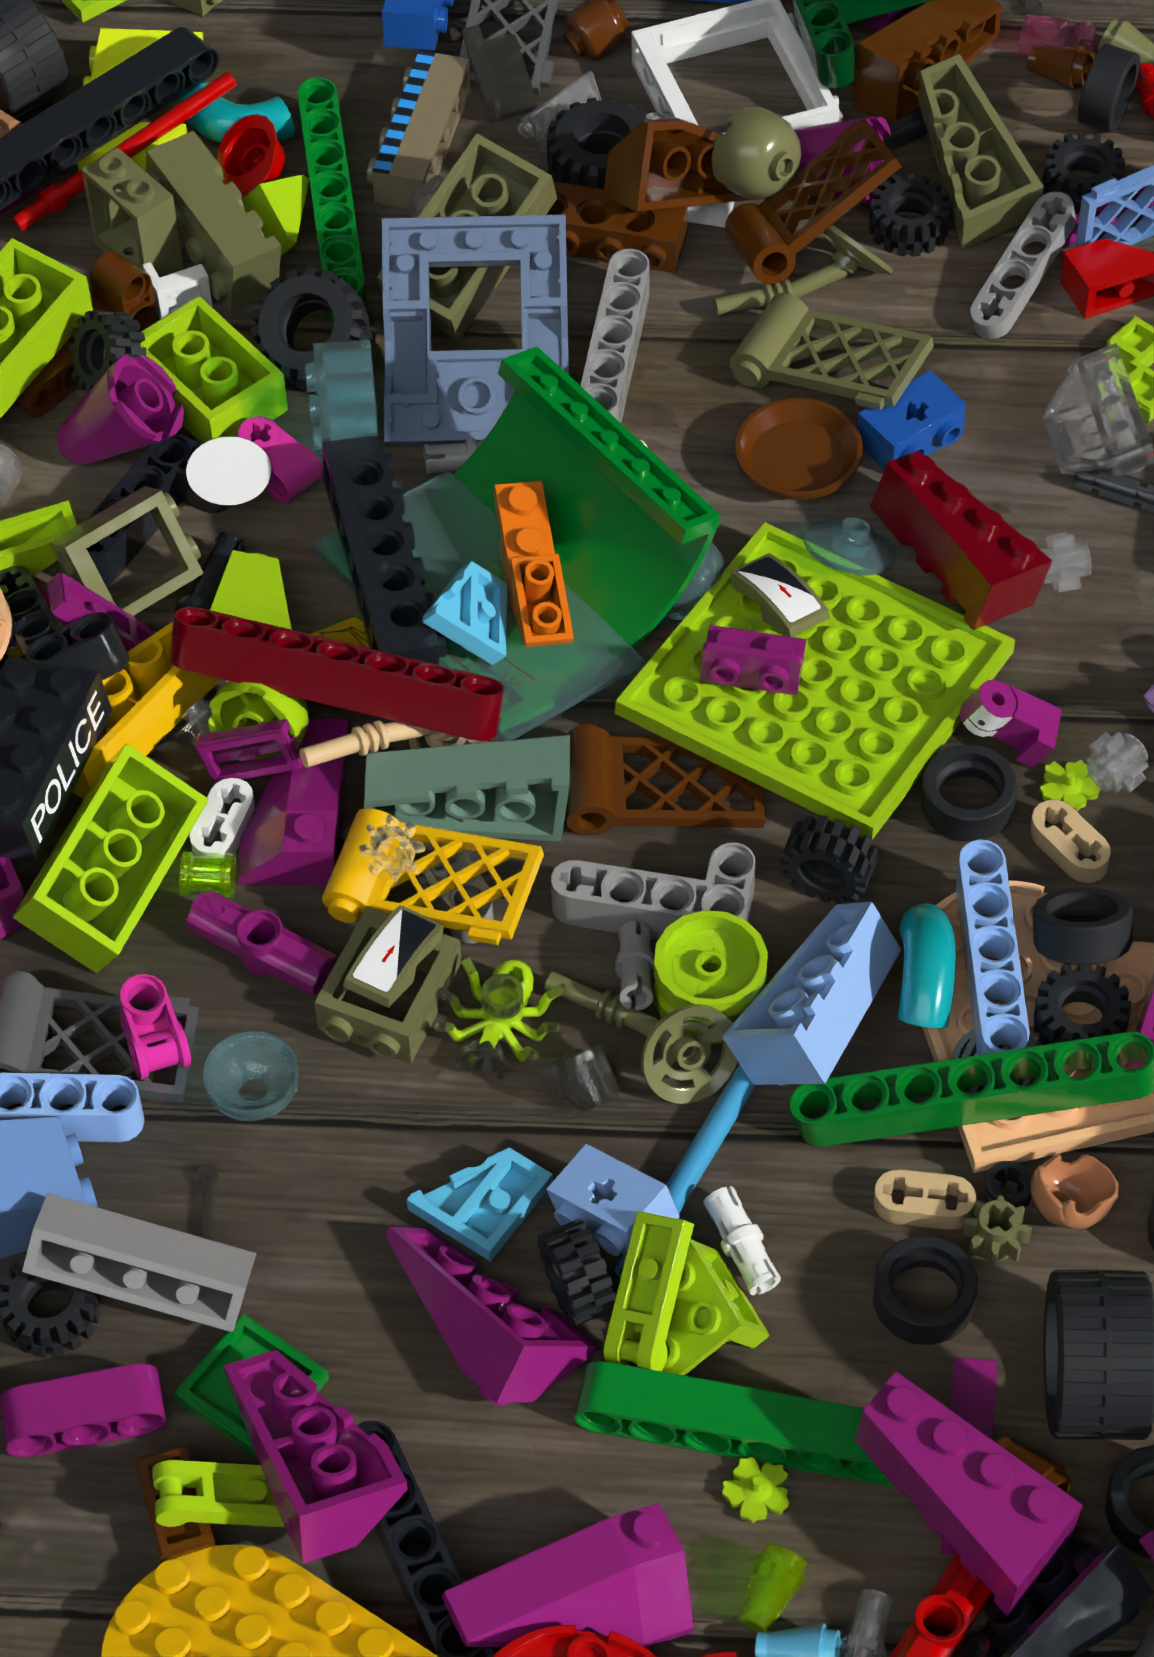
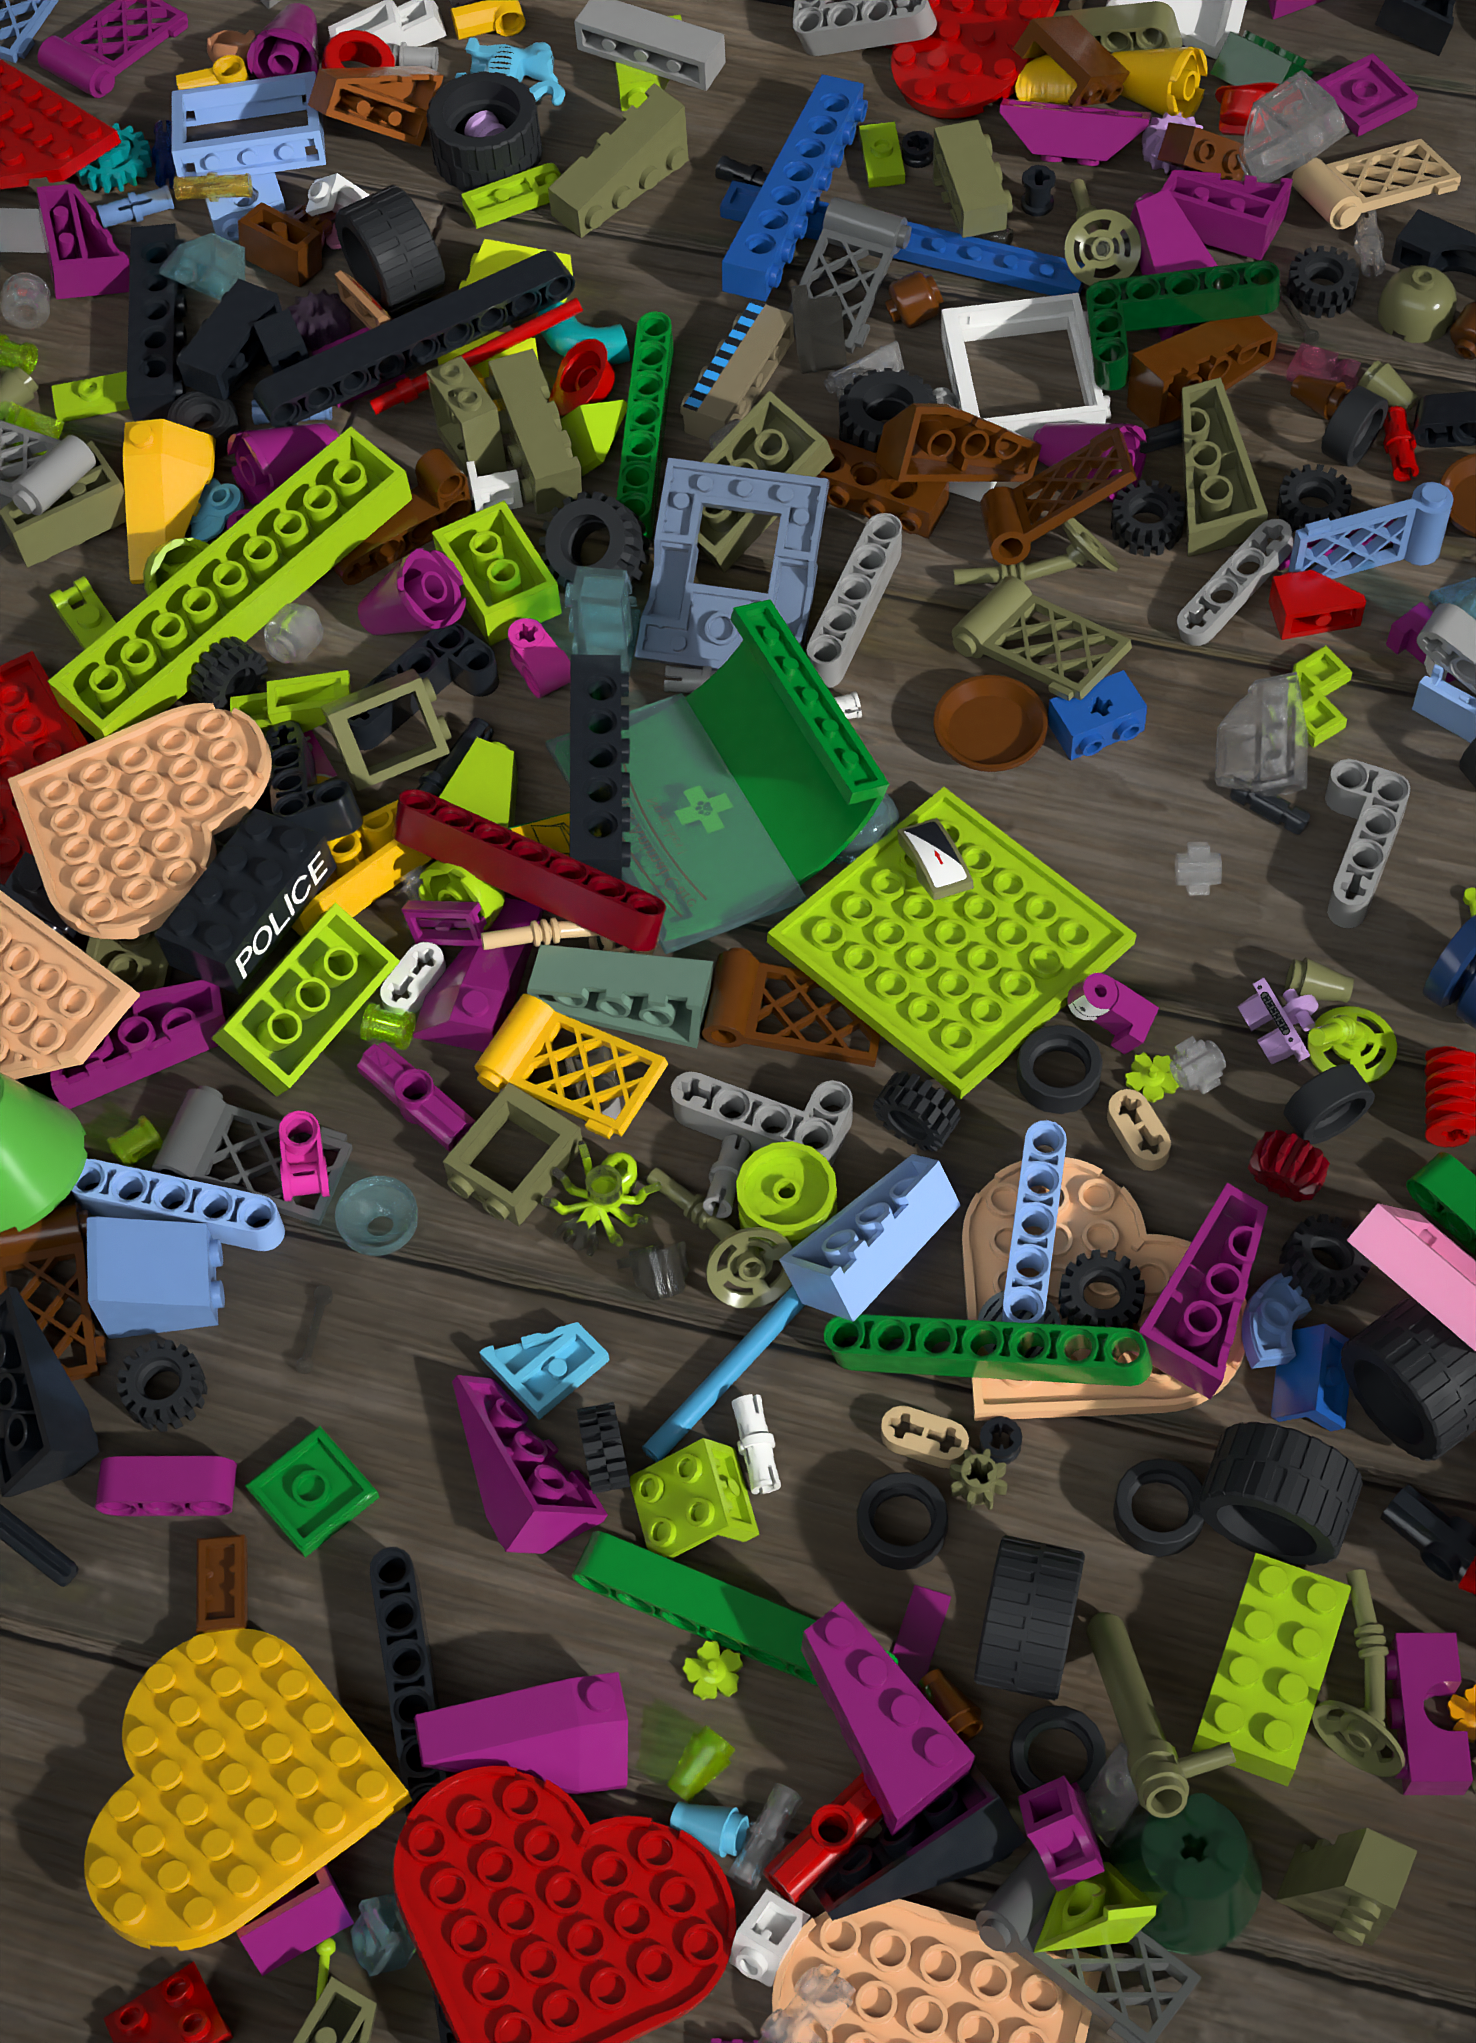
camera: 15 degrees right, 5 degrees up
light grey brick [22,1193,256,1332] -> none
magenta hinge [47,572,155,652] -> none
black tyre [68,310,146,393] -> none
lime plate [152,1460,285,1527] -> none
white sticker [186,437,271,505] -> none
magenta wedge [224,1350,408,1564] -> none
slope [343,905,444,1008] -> none
clear gear [359,815,425,882] -> none
medium azure wing [423,561,507,665] -> none
orange slope [493,481,574,648] -> none
light blue brick [546,1144,680,1256] -> none
lime plate [604,1211,694,1371] -> none
magenta bracket [700,625,806,695] -> none
olive cylinder [711,106,802,199] -> none
clear light blue dish [803,517,897,575] -> none
dark red wedge [870,451,1053,630] -> none
teal cylinder [897,903,956,1028] -> none
nougat hair [1031,1154,1119,1229] -> none
black tyre [1033,887,1133,965] -> none

